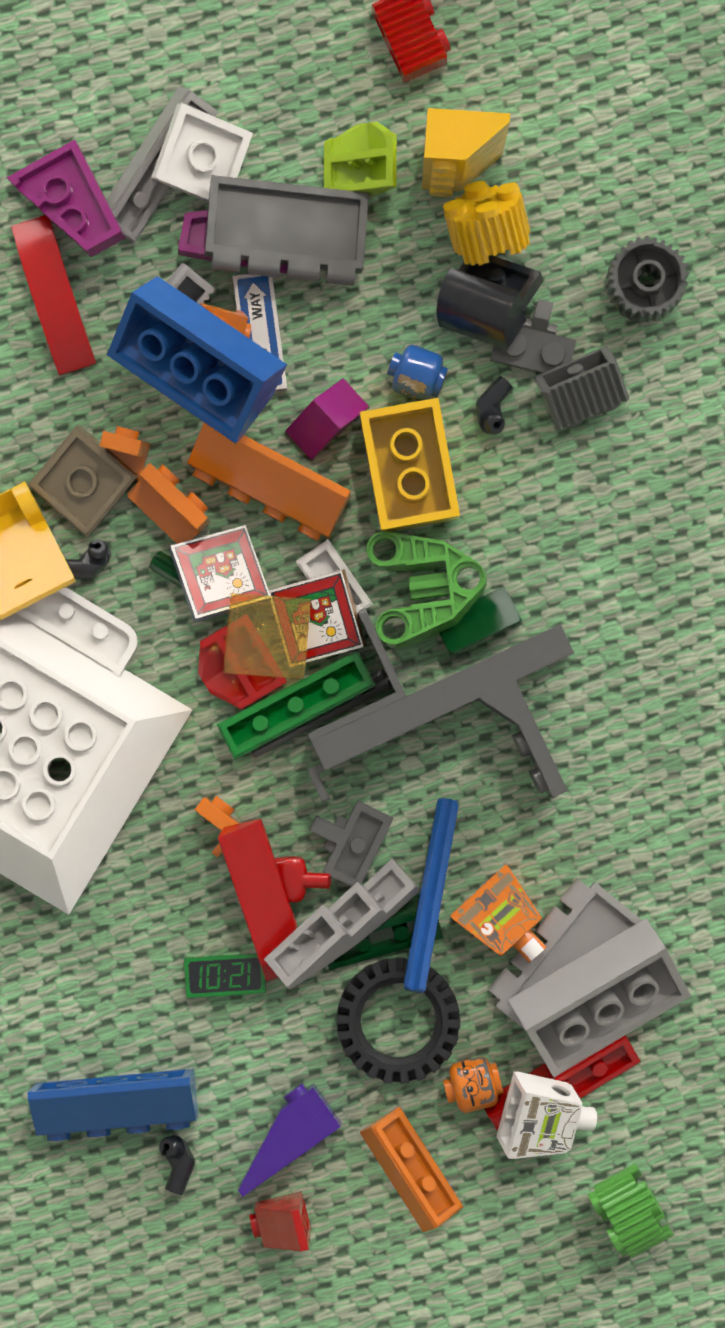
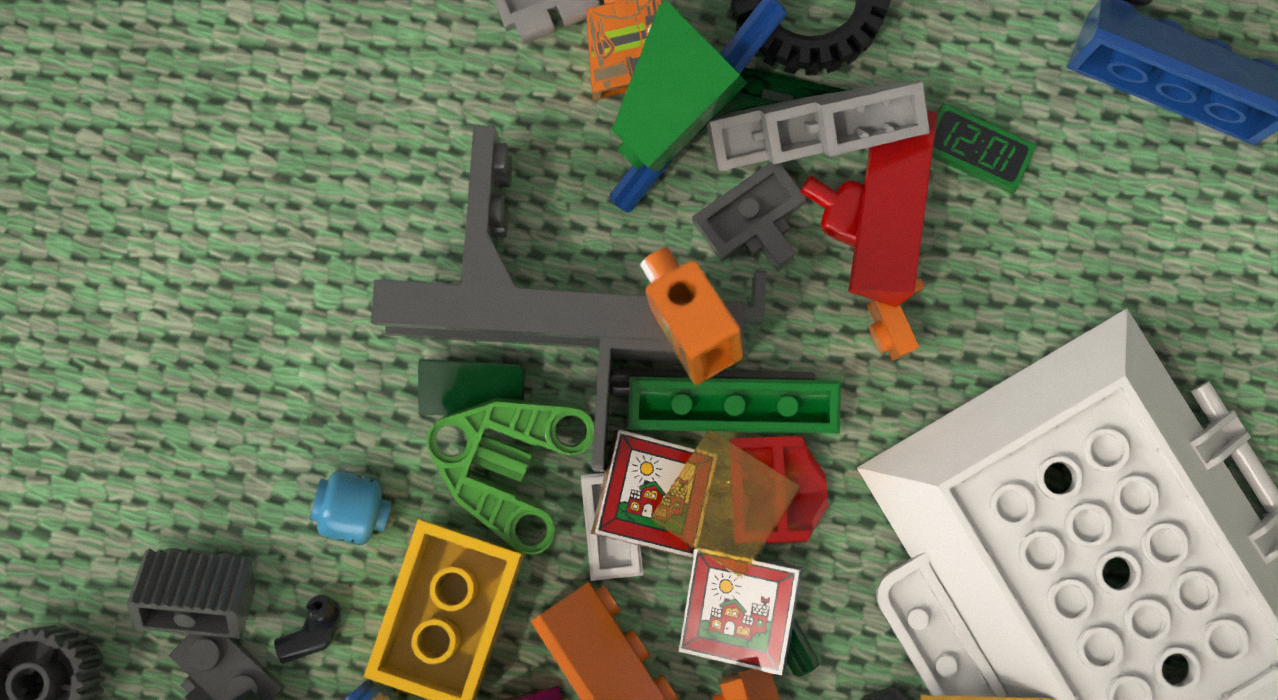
camera: 155 degrees left, 5 degrees down
none -> dark azure head [309,470,391,545]
none -> green slope [612,0,748,172]
none -> orange torso [641,248,743,386]

